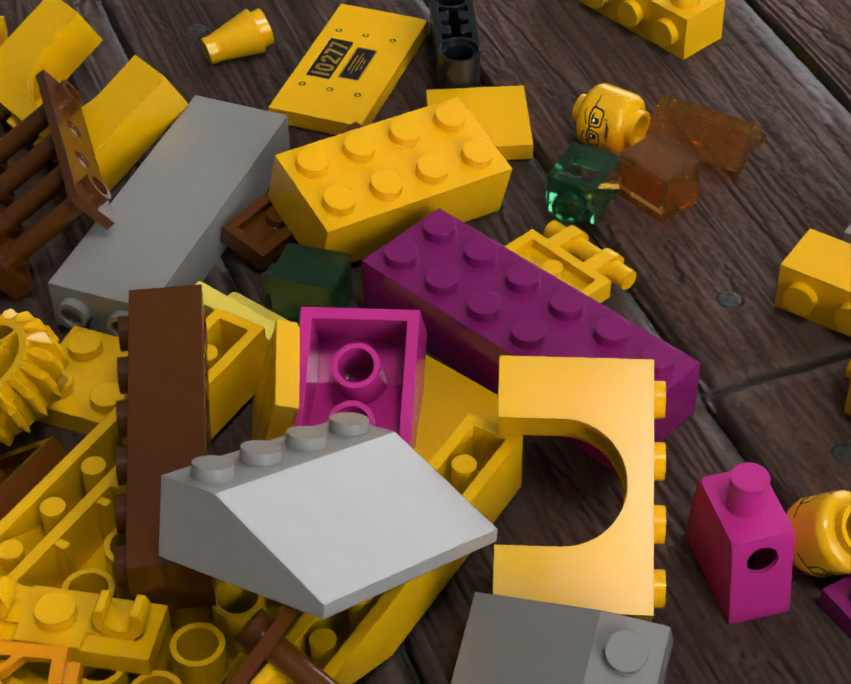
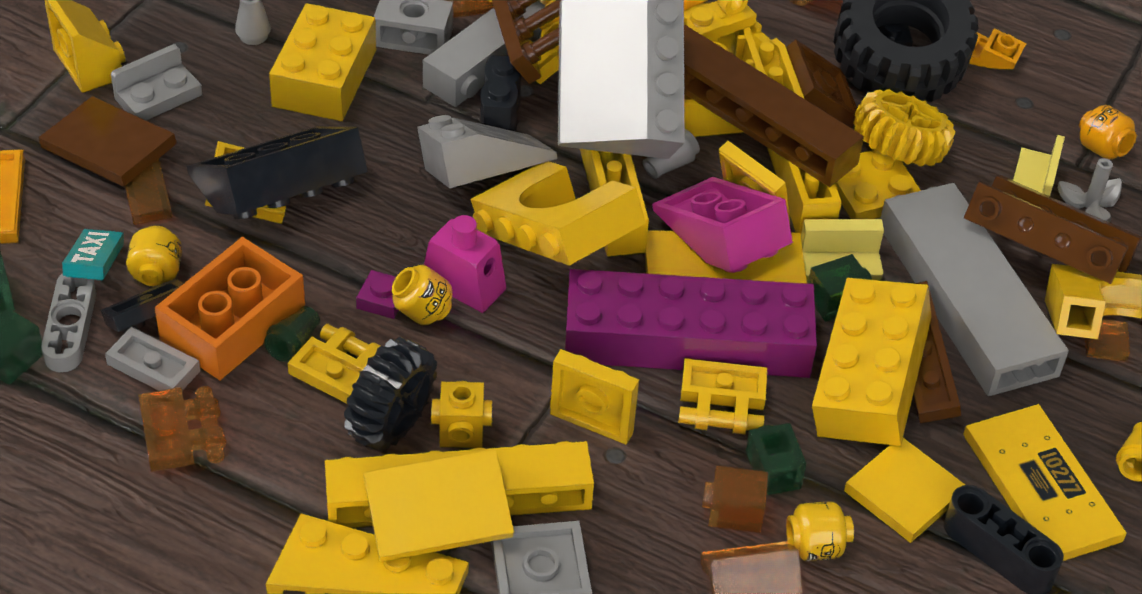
camera: 135 degrees right, 5 degrees up
none -> yellow plate [550,349,639,445]

